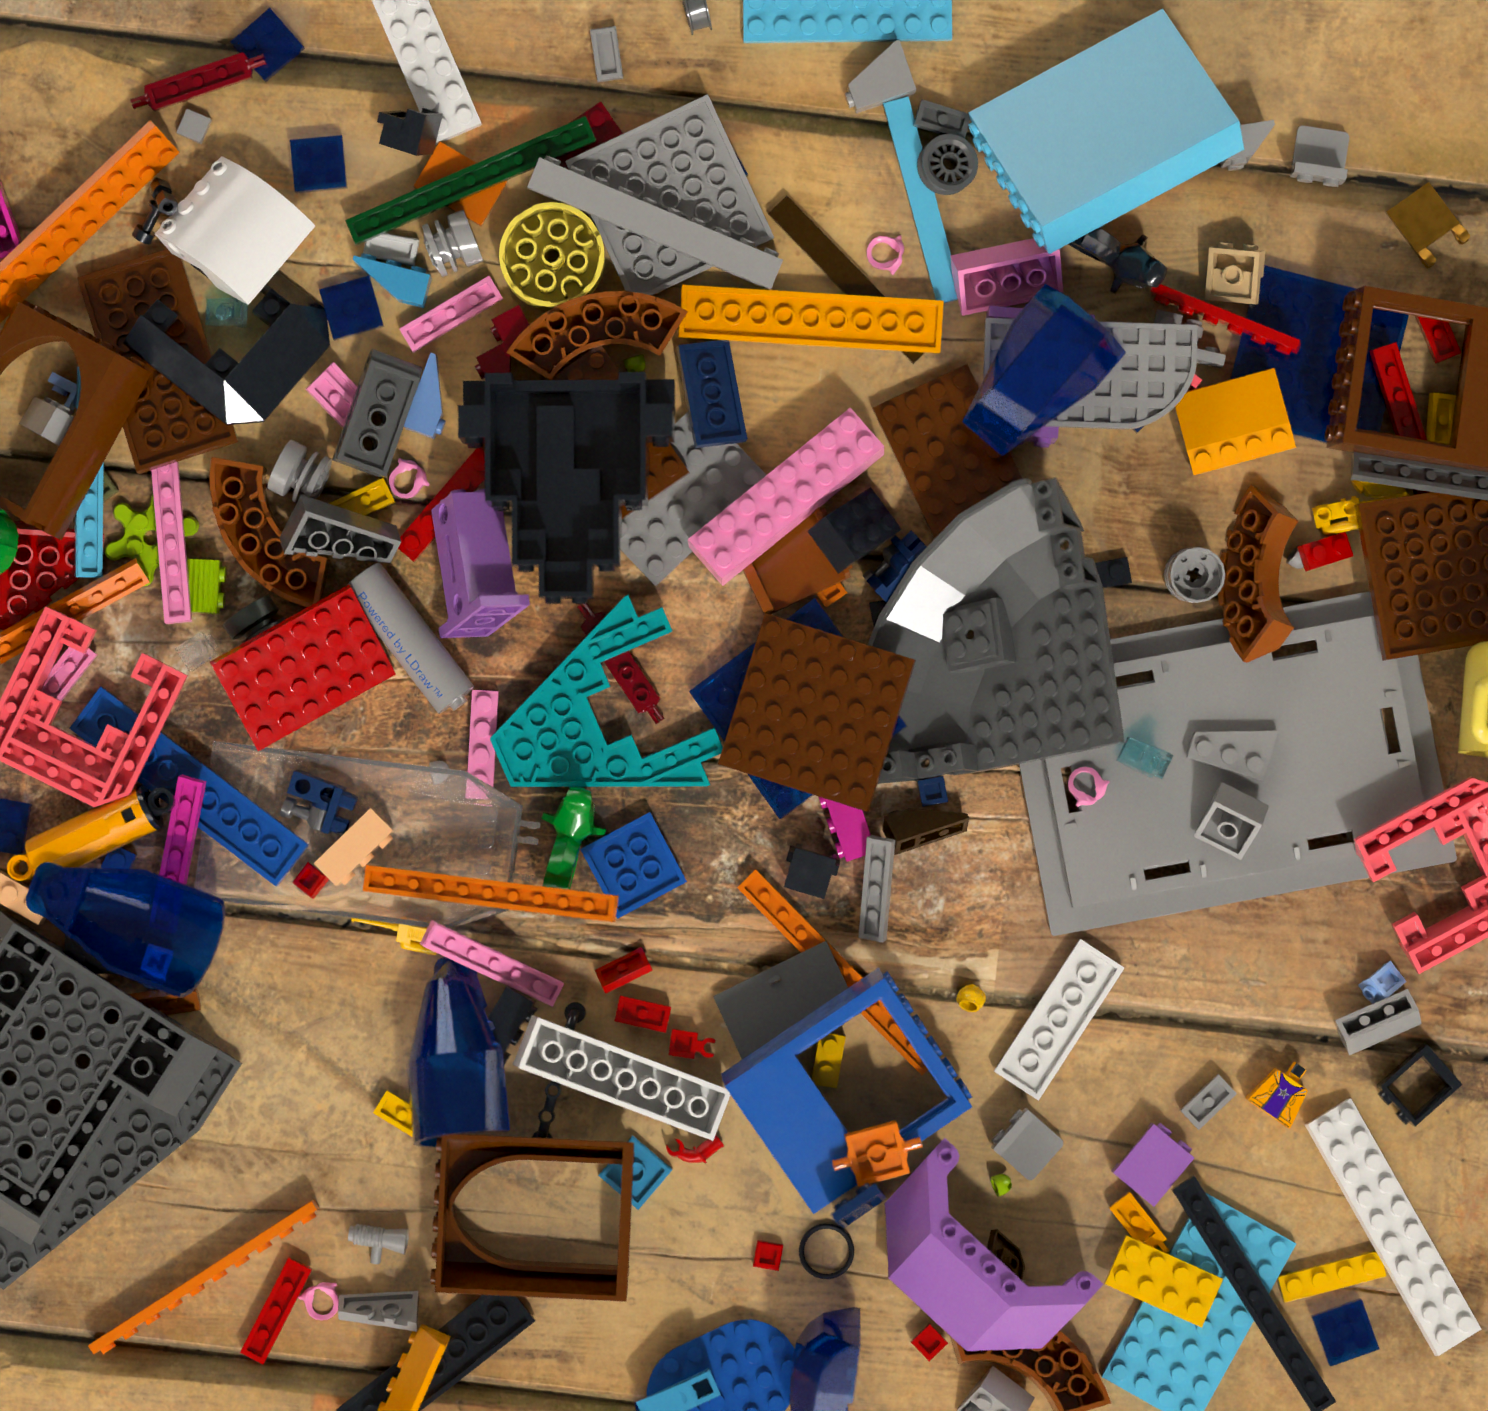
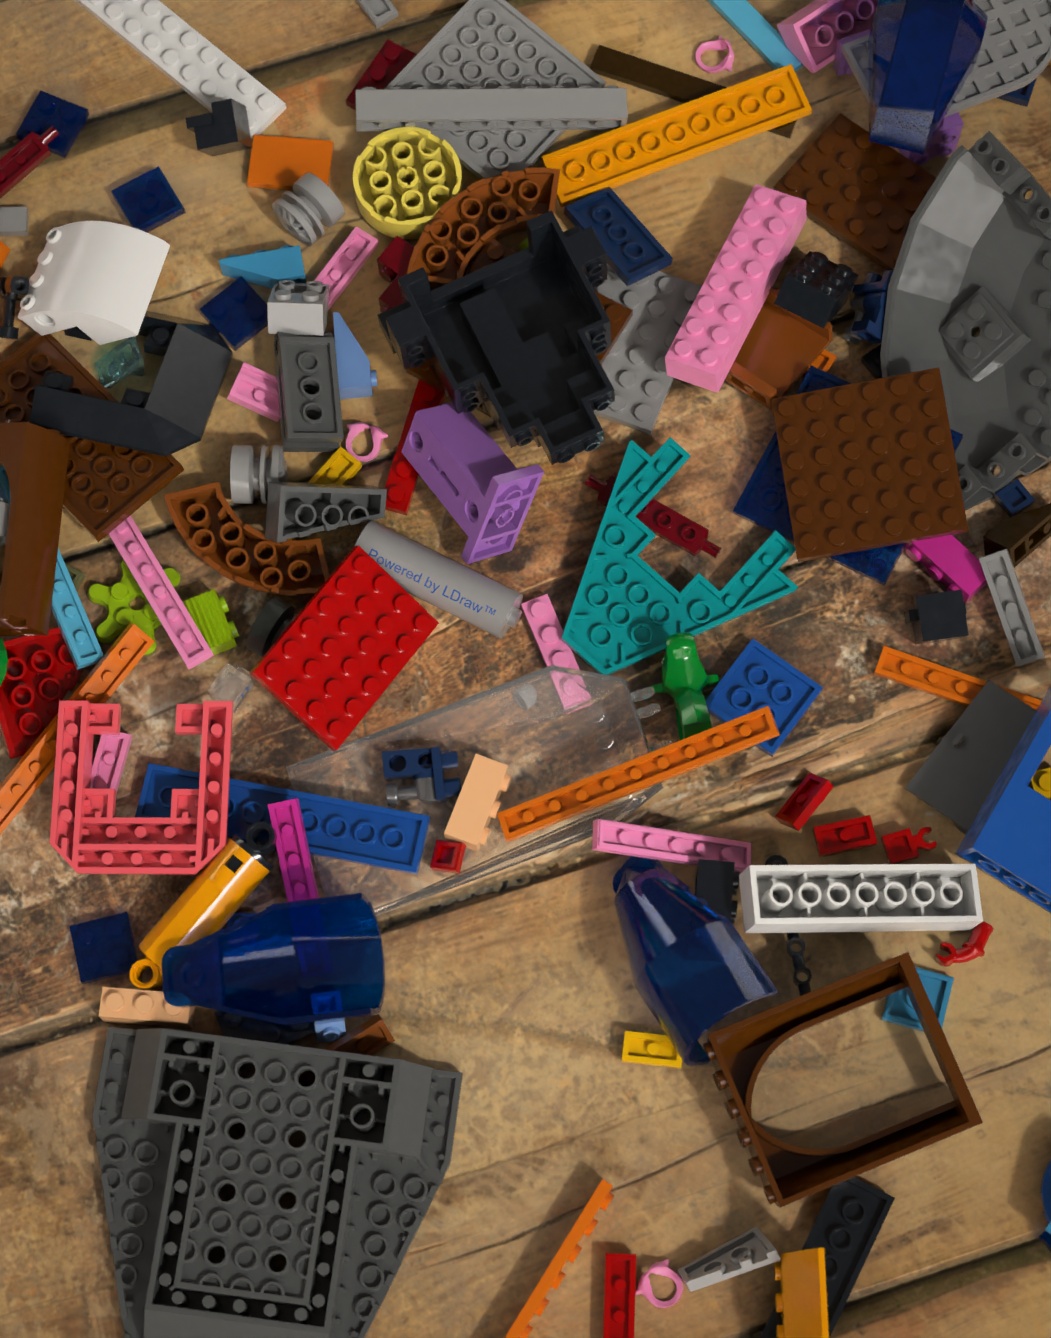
camera: 20 degrees left, 15 degrees down
dark green plate [345,116,597,246] -> none
light grey piece [348,1224,409,1264] -> none
yellow piece [351,915,437,955] -> none
white tile [363,233,420,266] -> none
none -> light grey slope [267,280,330,336]

